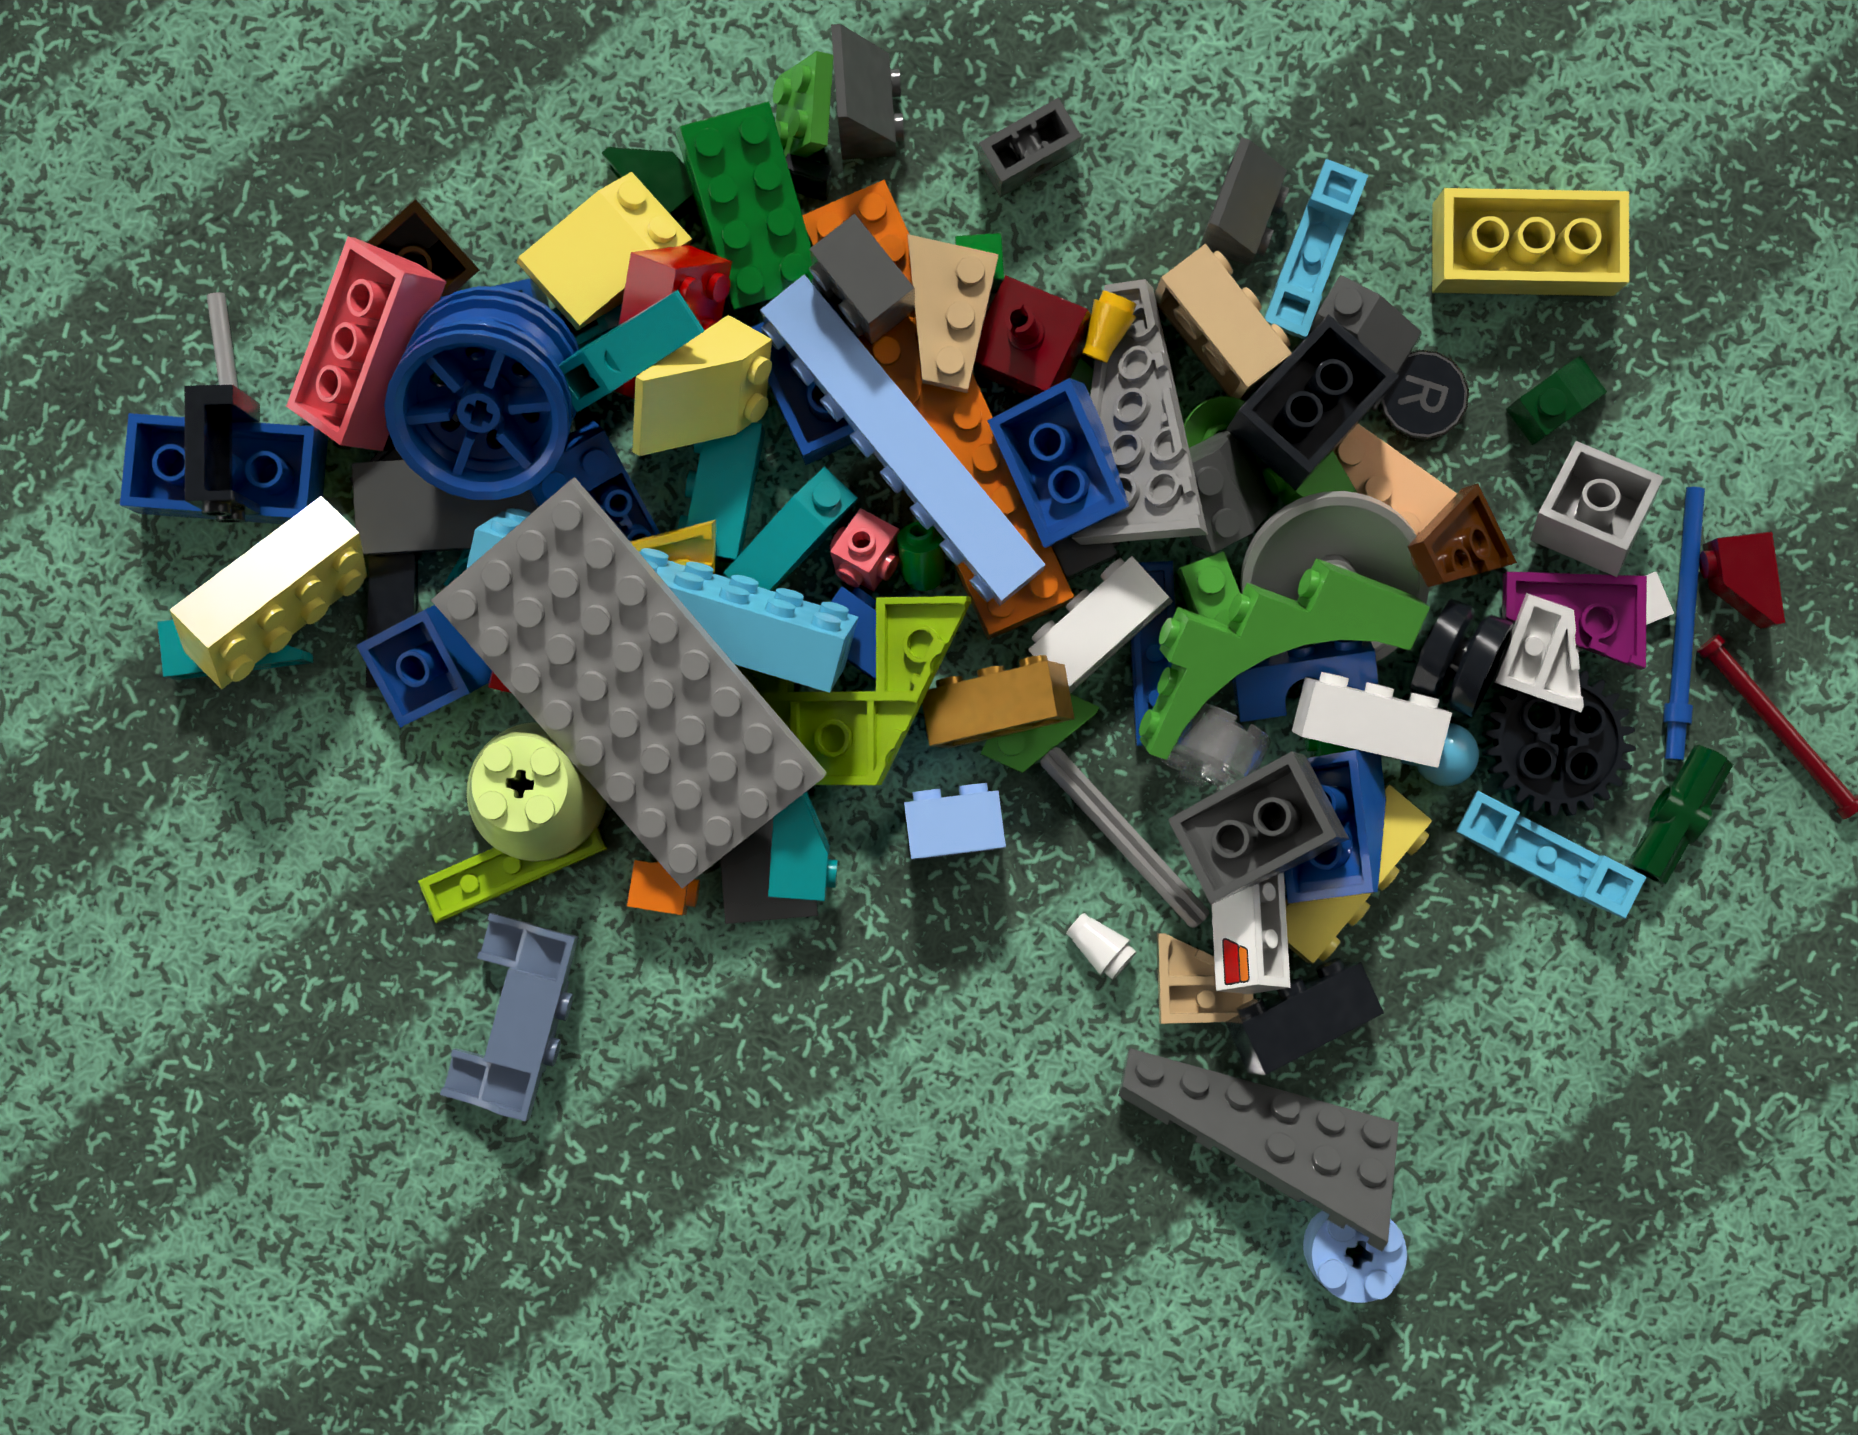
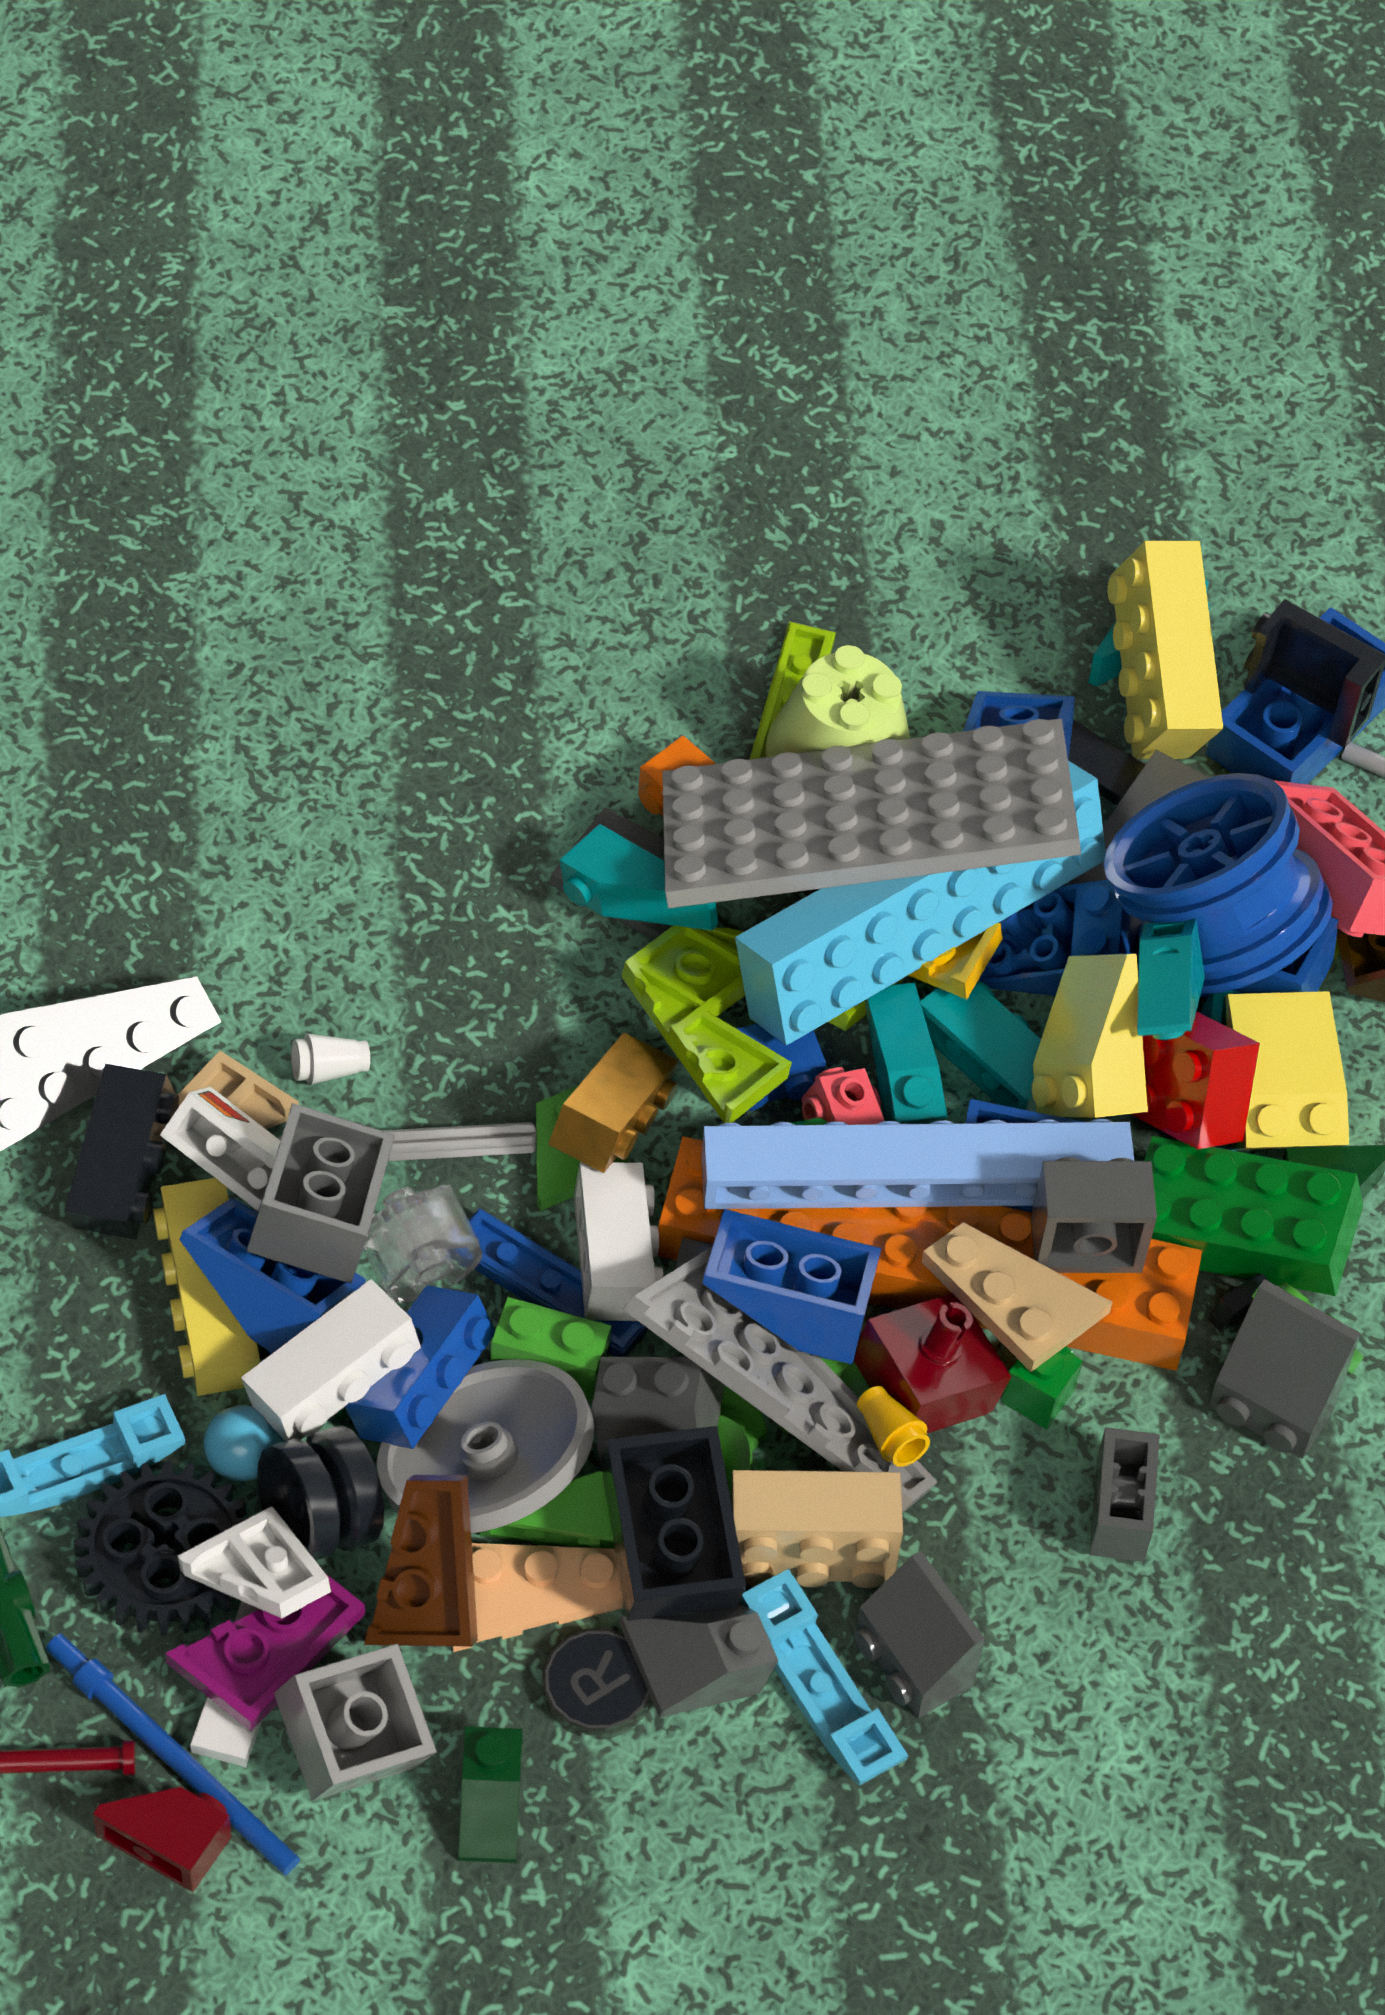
camera: 125 degrees right, 30 degrees down
sand blue bracket [440,913,579,1121] -> none
light blue brick [904,783,1006,860] -> none
bright green arch [1139,558,1430,760] -> none
light yellow brick [1432,188,1629,296] -> none

